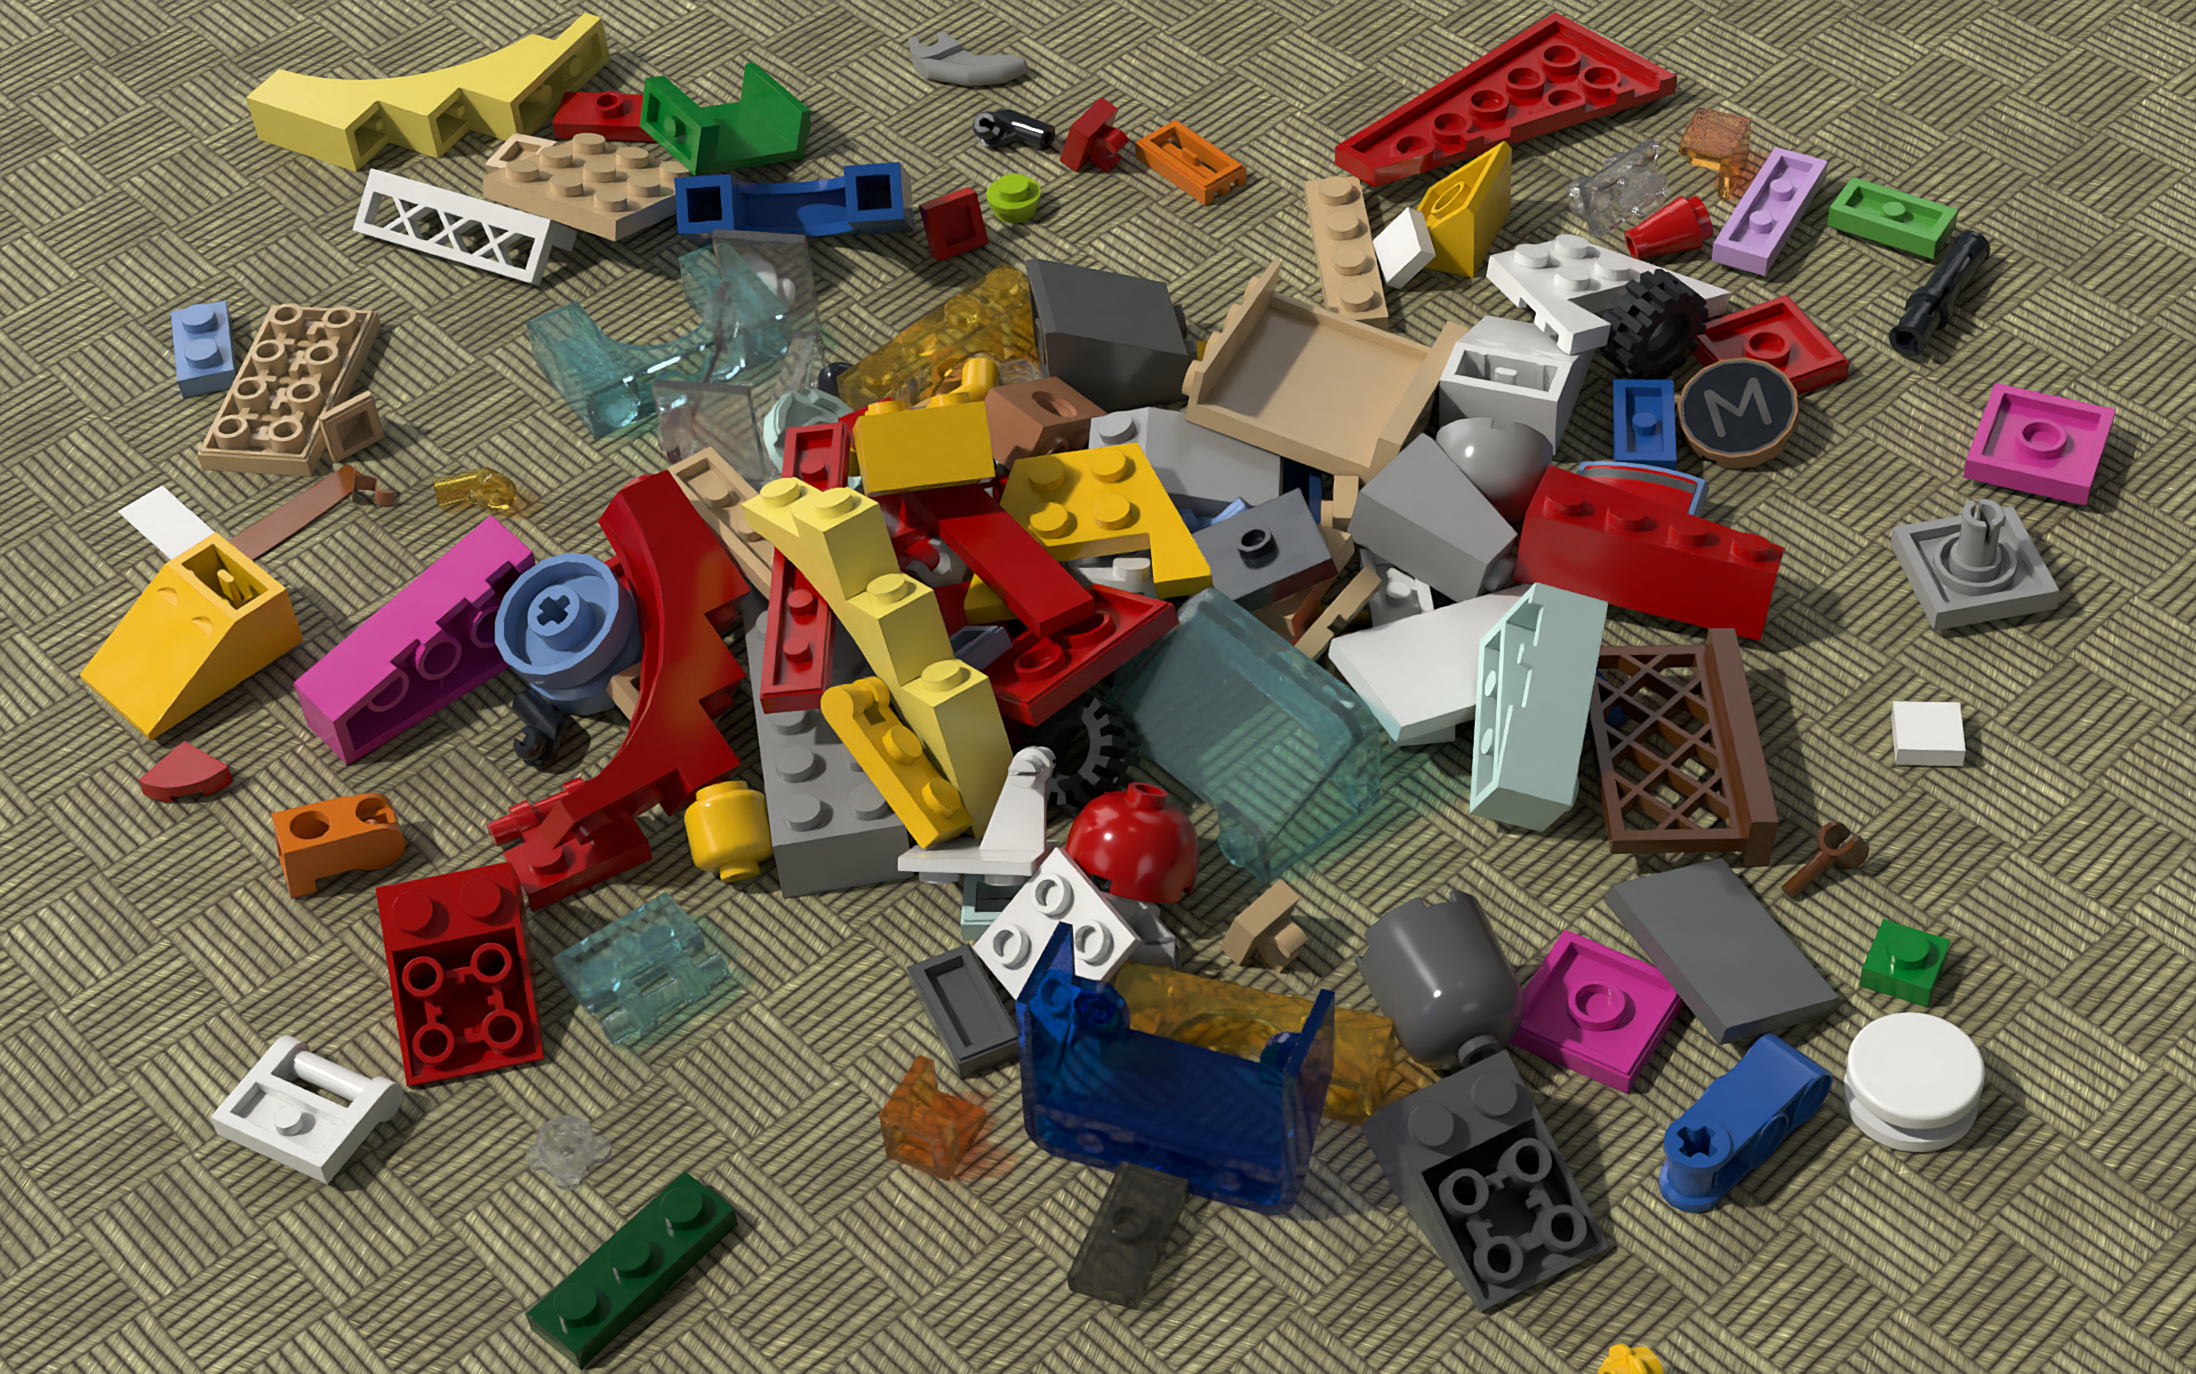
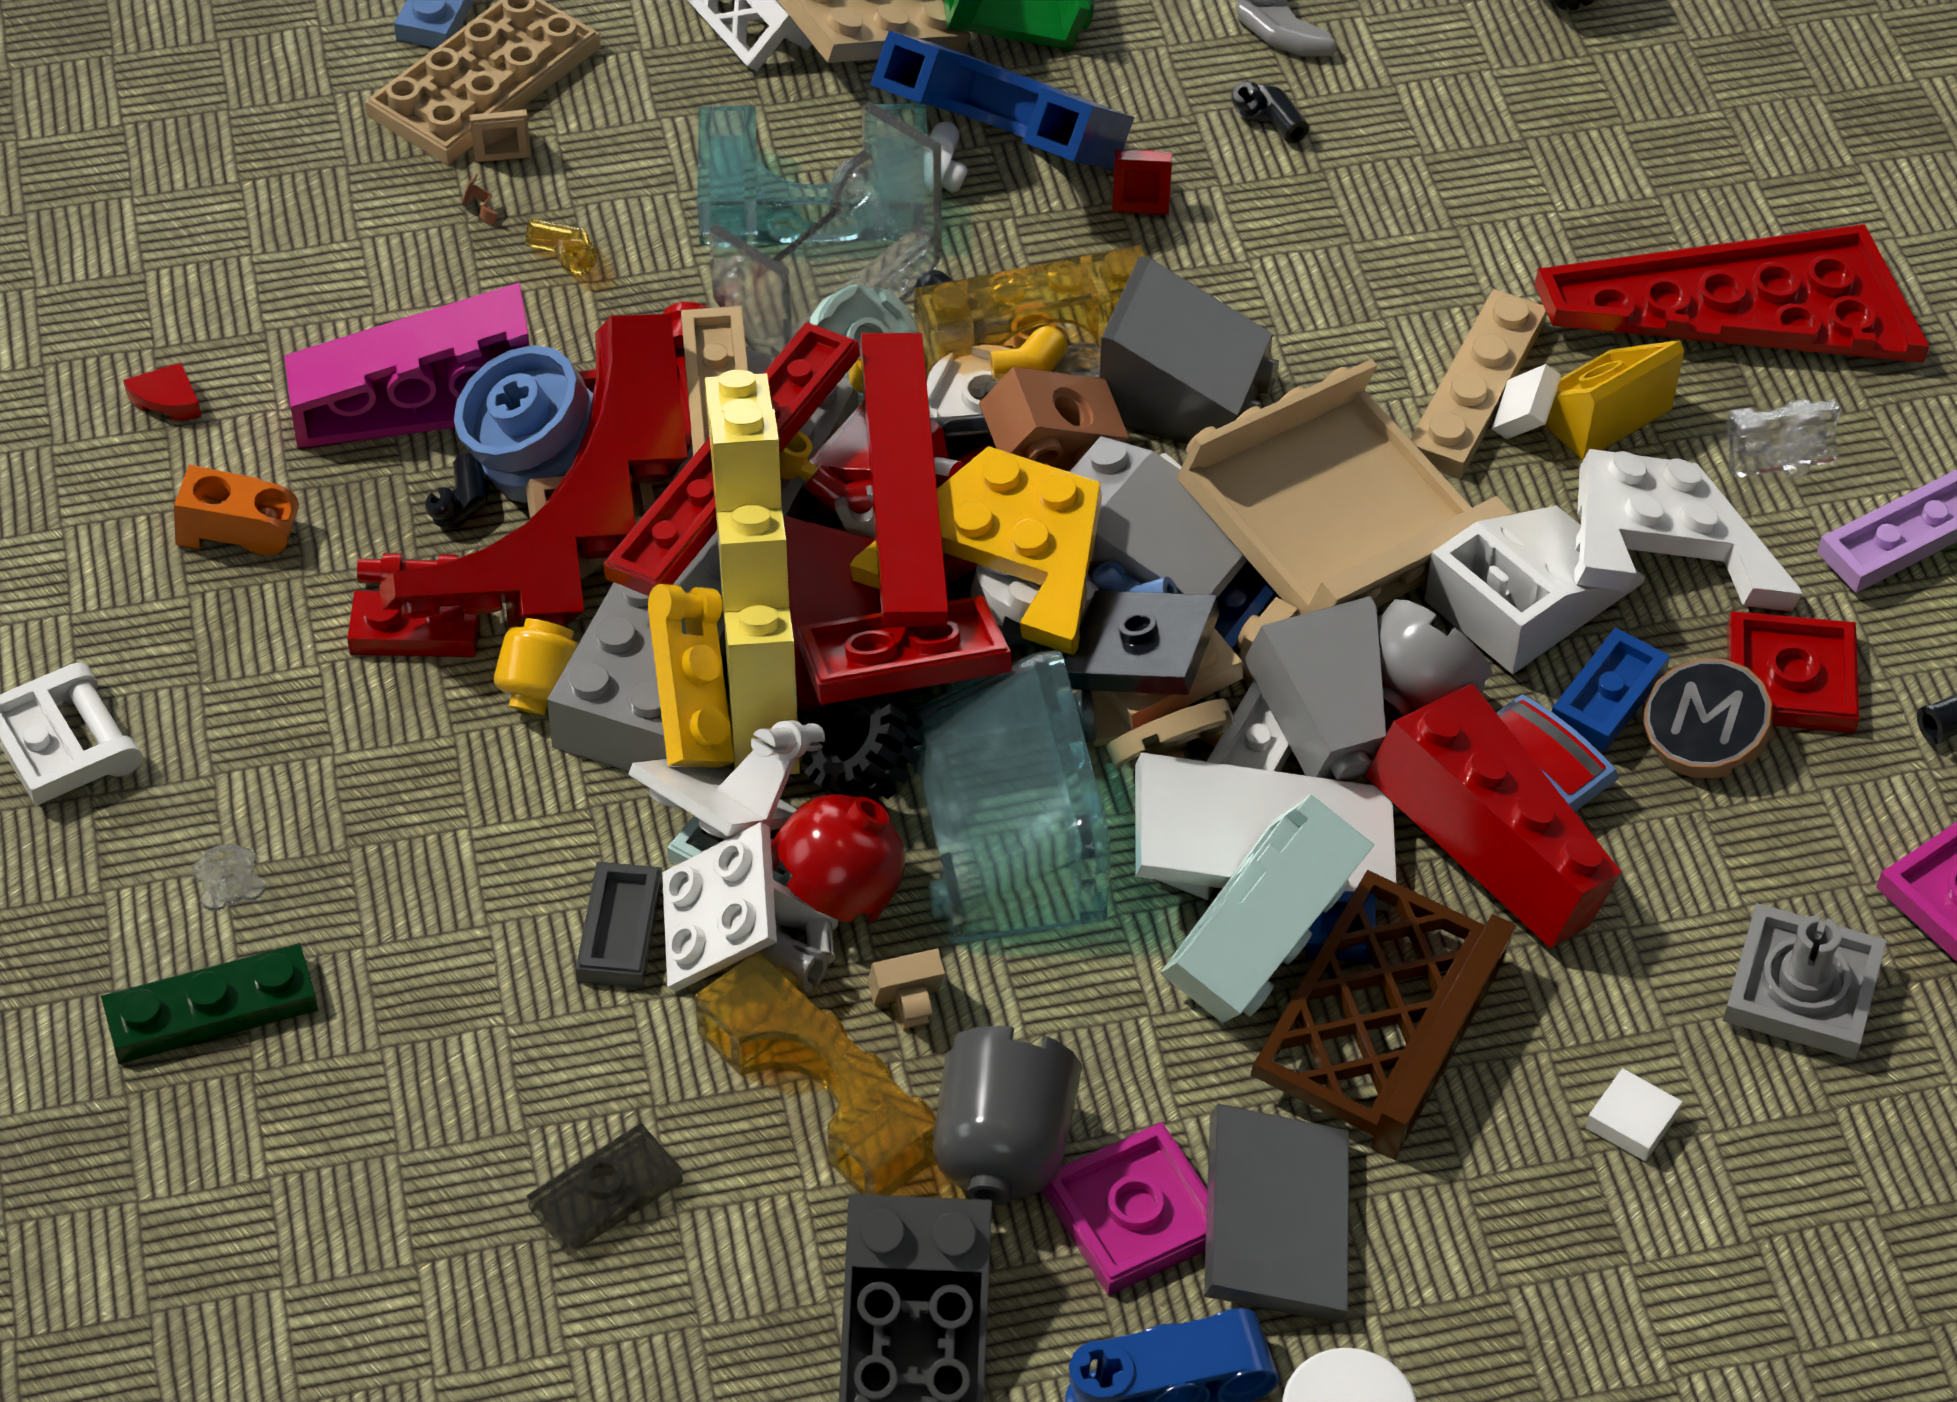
camera: 25 degrees right, 5 degrees up
yellow slope [80,532,304,741] -> none
white sticker [118,485,215,560] -> none
sticker [228,464,364,560] -> none
red slope [375,861,545,1088] -> none
clear light blue plate [551,892,730,1045] -> none
yellow slope [852,392,995,497] -> none
clear orange panel [879,1055,987,1181] -> none
sand blue tile [949,626,1013,671] -> none
lime plate [986,173,1041,223] -> none
clear blue windscreen [1016,921,1335,1215] -> none
red tile [1059,97,1129,173] -> none
orange tile [1135,120,1247,206] -> none
black tyre [1598,269,1708,380] -> none
red cone [1624,195,1713,261] -> none
clear orange panel [1678,107,1752,199] -> none
reddish brown hand [1781,822,1869,899] -> none
green plate [1859,919,1951,1007] -> none

